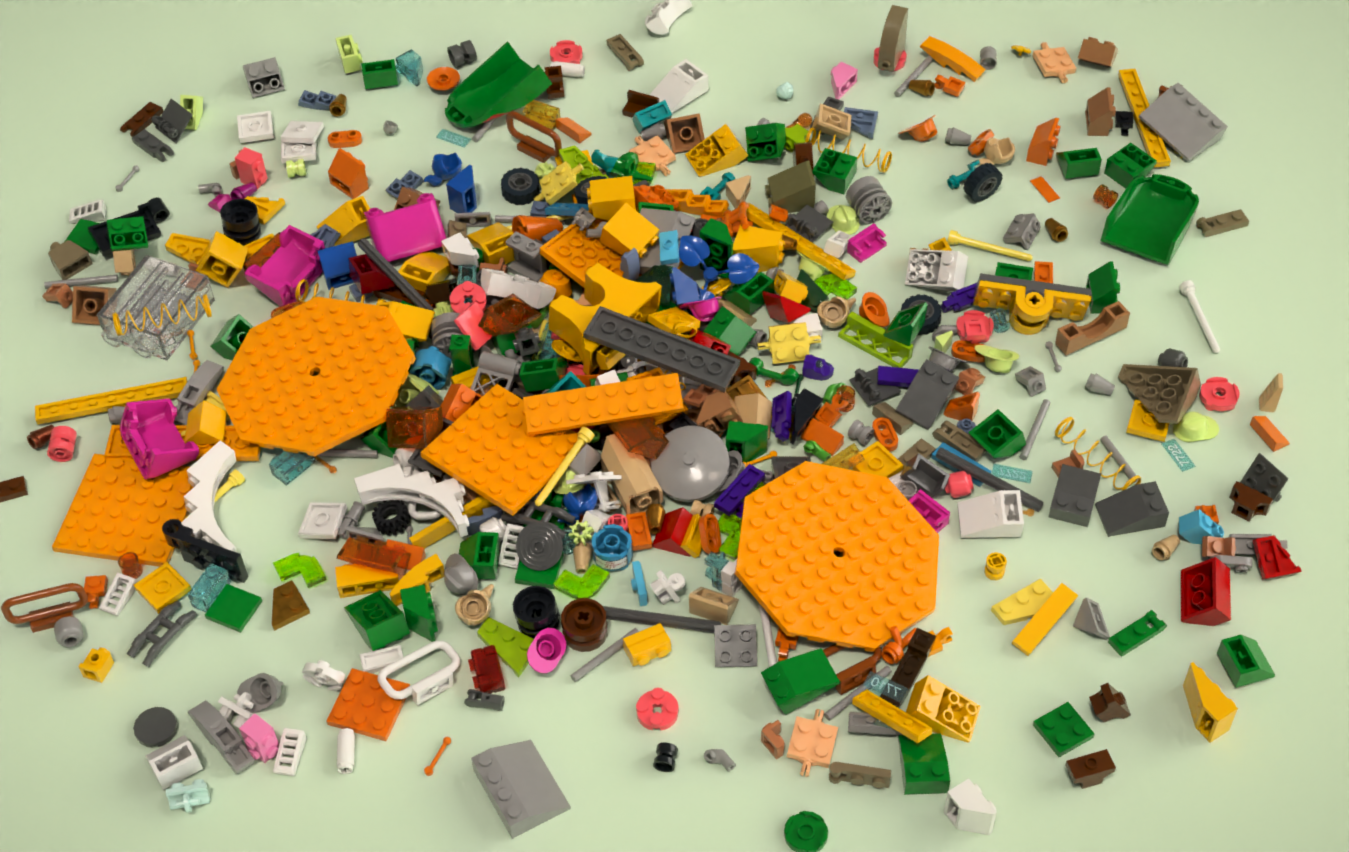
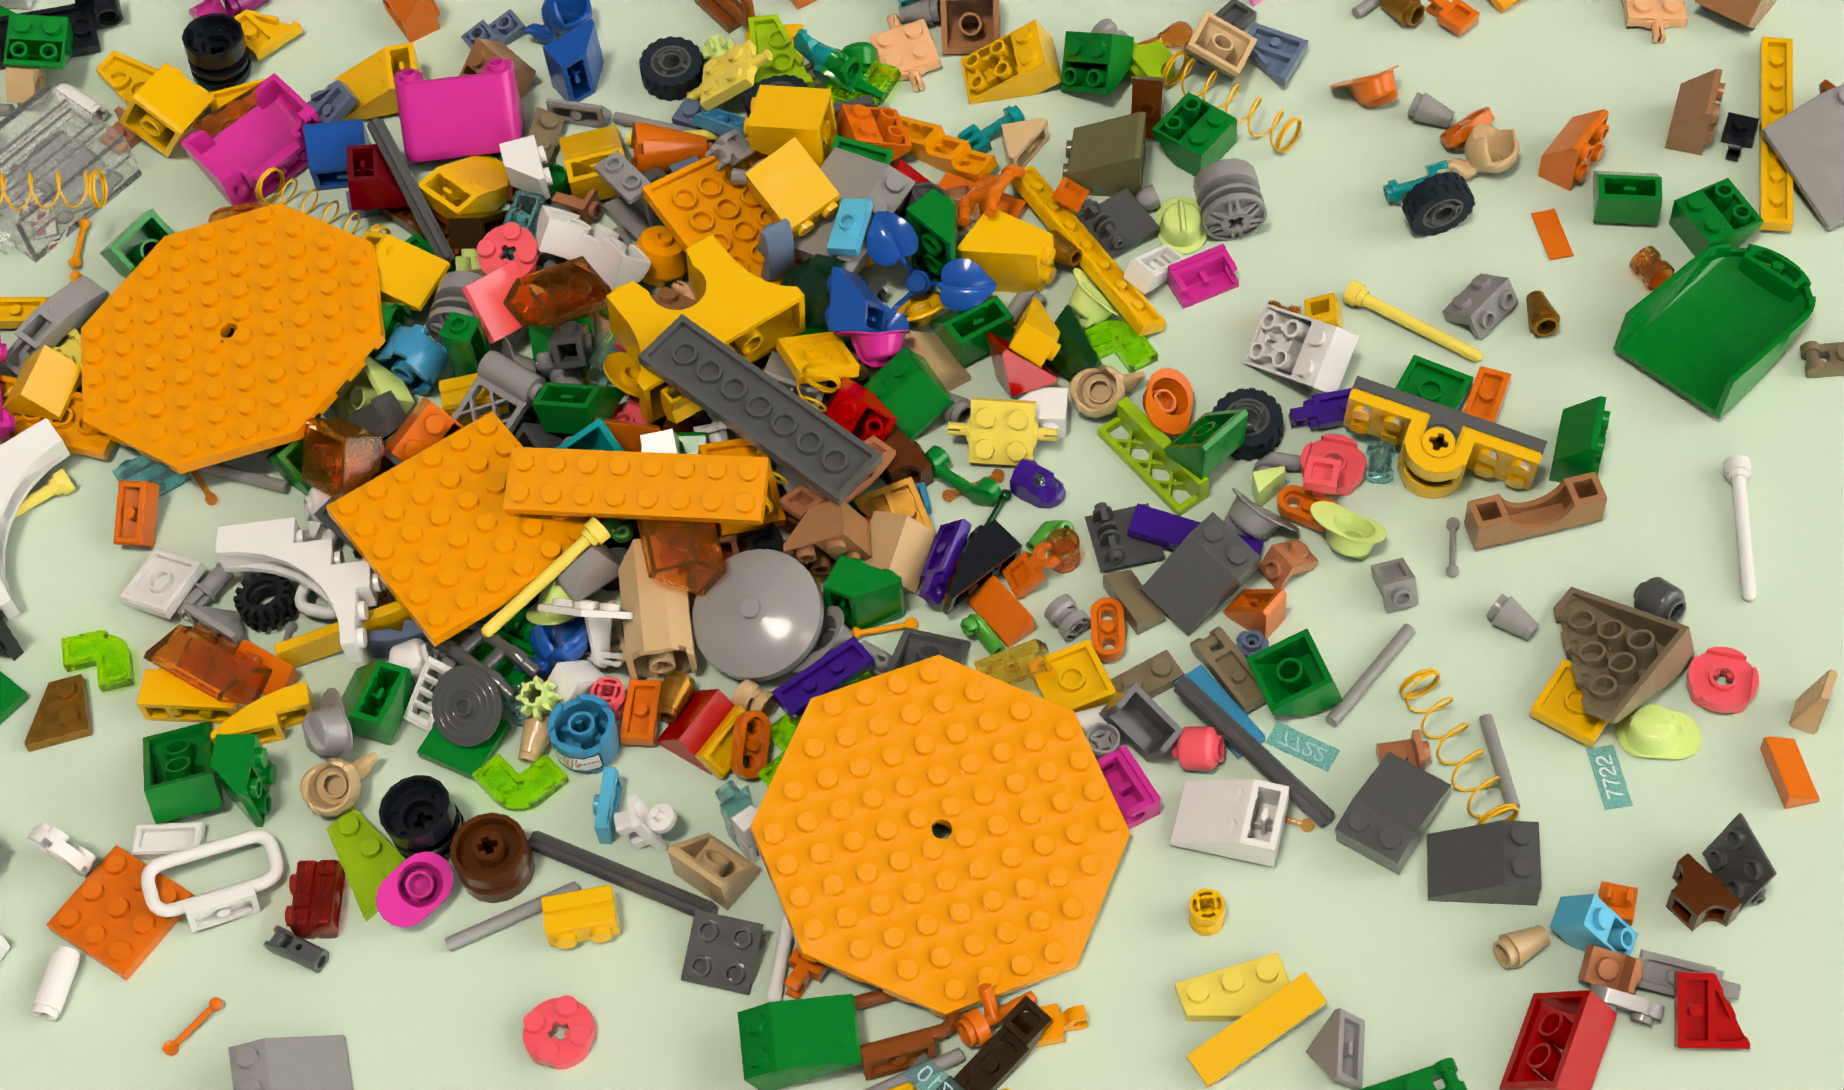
camera: 20 degrees right, 5 degrees up
none -> orange slope [113,481,159,547]

